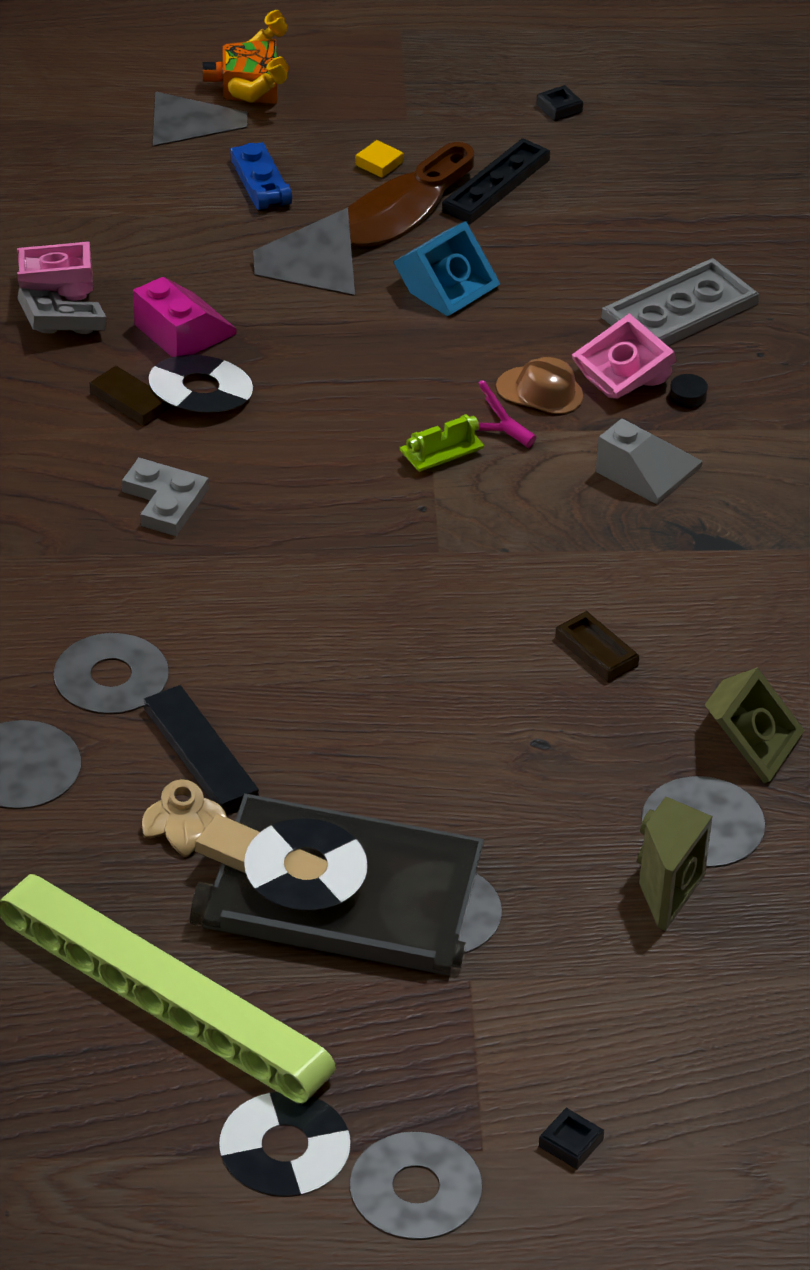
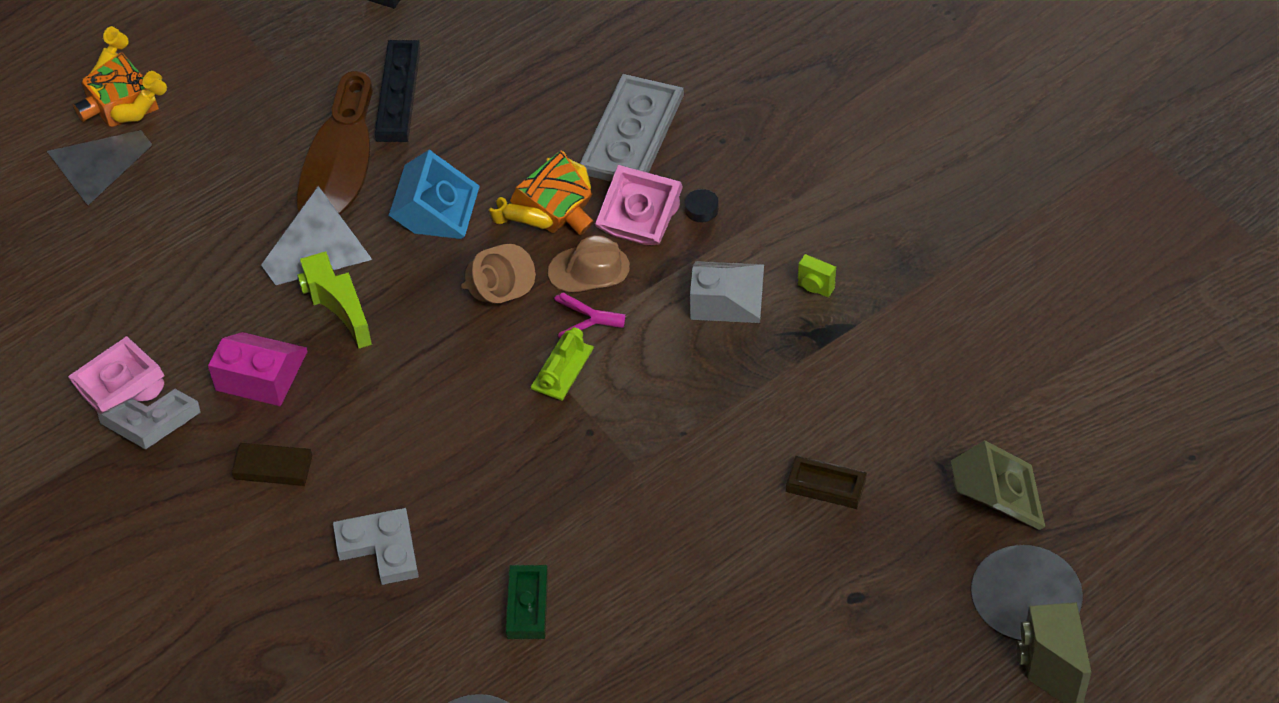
camera: 30 degrees left, 10 degrees up
sticker [149,355,253,412] -> none
blue plate [230,142,292,210] -> none
yellow tile [355,140,404,178] -> none
none -> lime slope [297,251,372,349]
none -> medium nougat piece [461,244,536,303]
none -> torso [488,150,594,235]
none -> dark green plate [506,565,548,639]
none -> lime plate [798,254,836,298]

